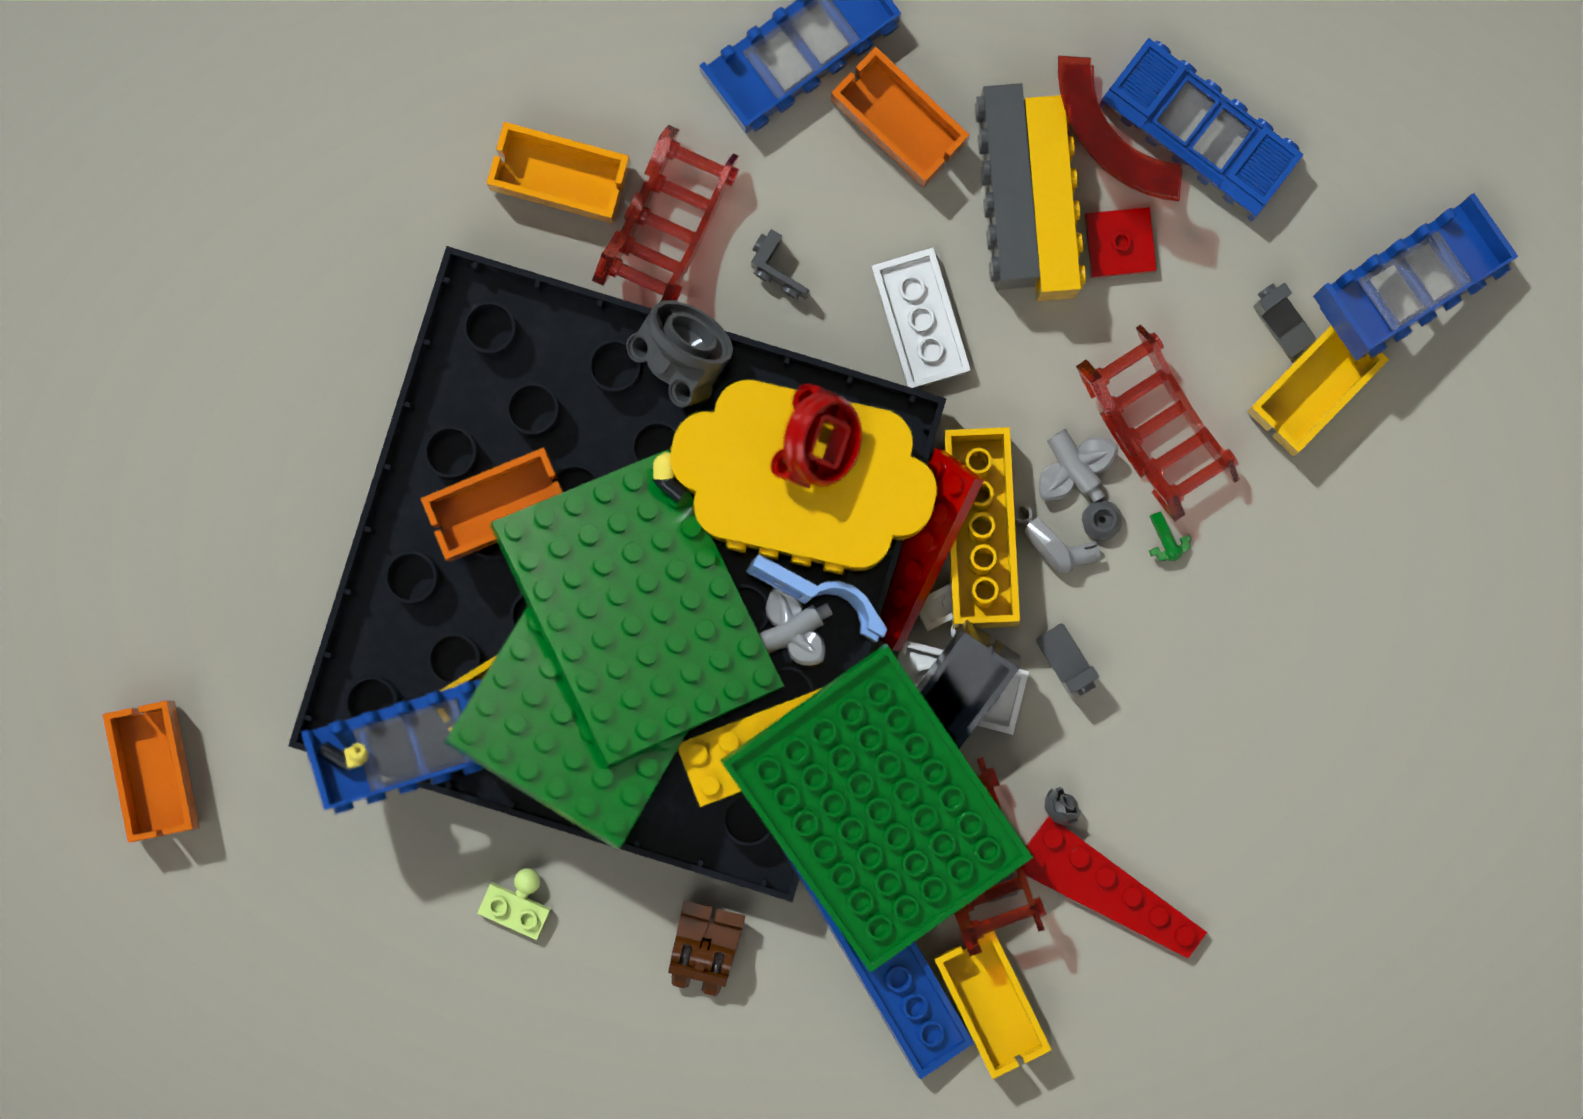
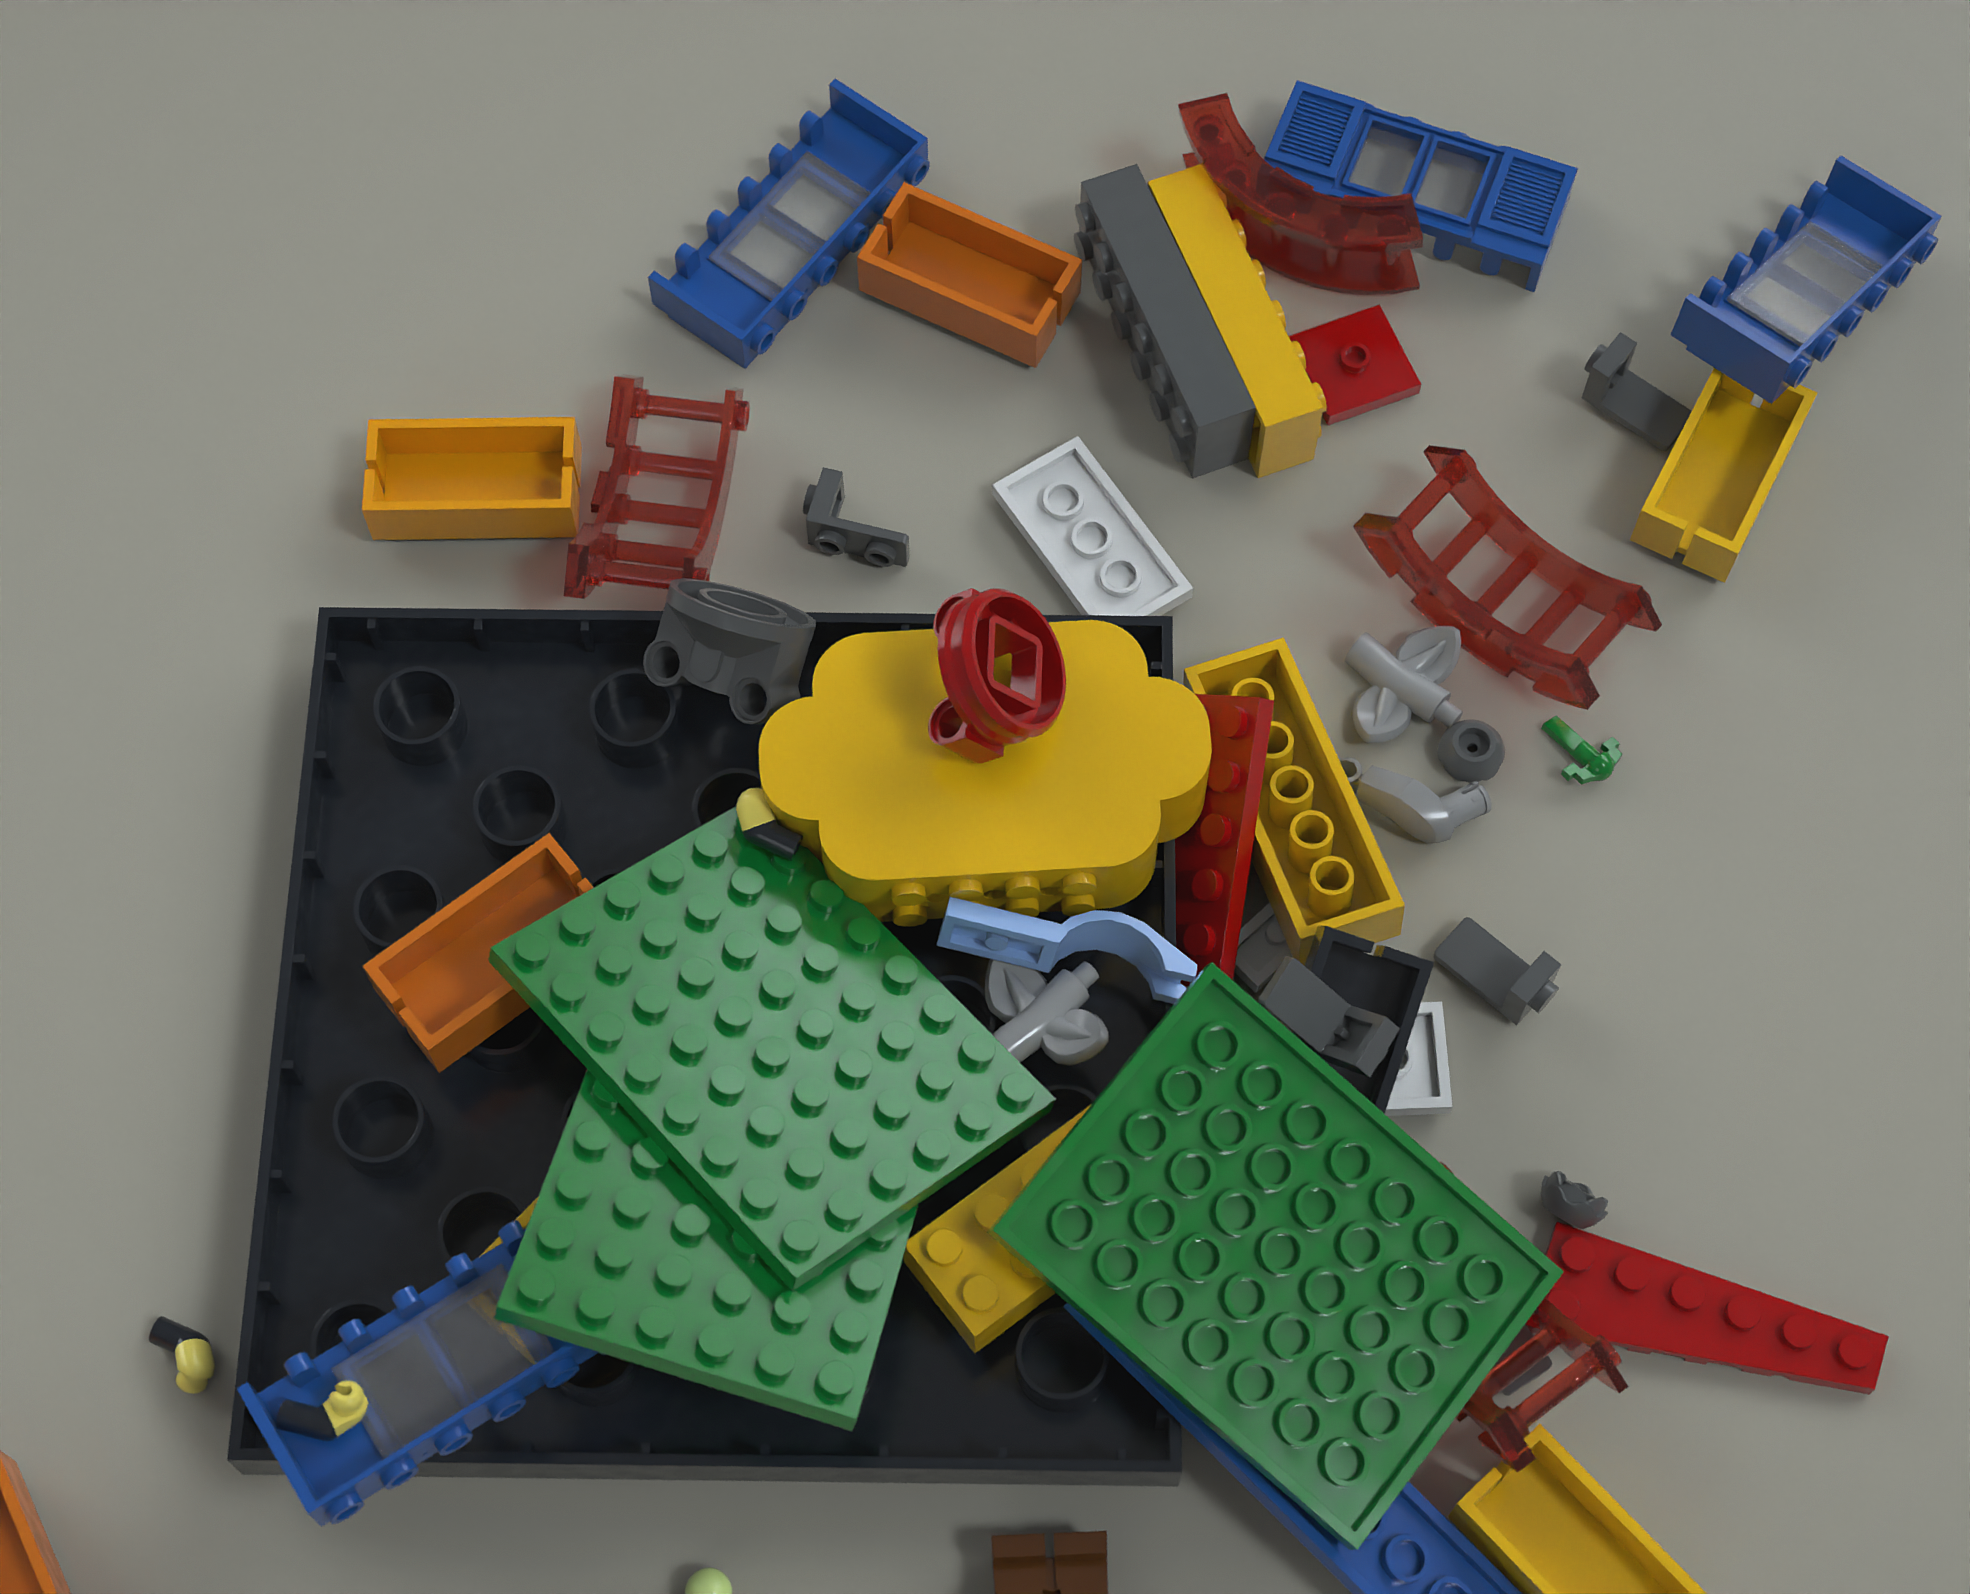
camera: 20 degrees left, 20 degrees down
none -> light yellow arm [149,1316,215,1394]
none -> dark grey bracket [1258,957,1400,1077]

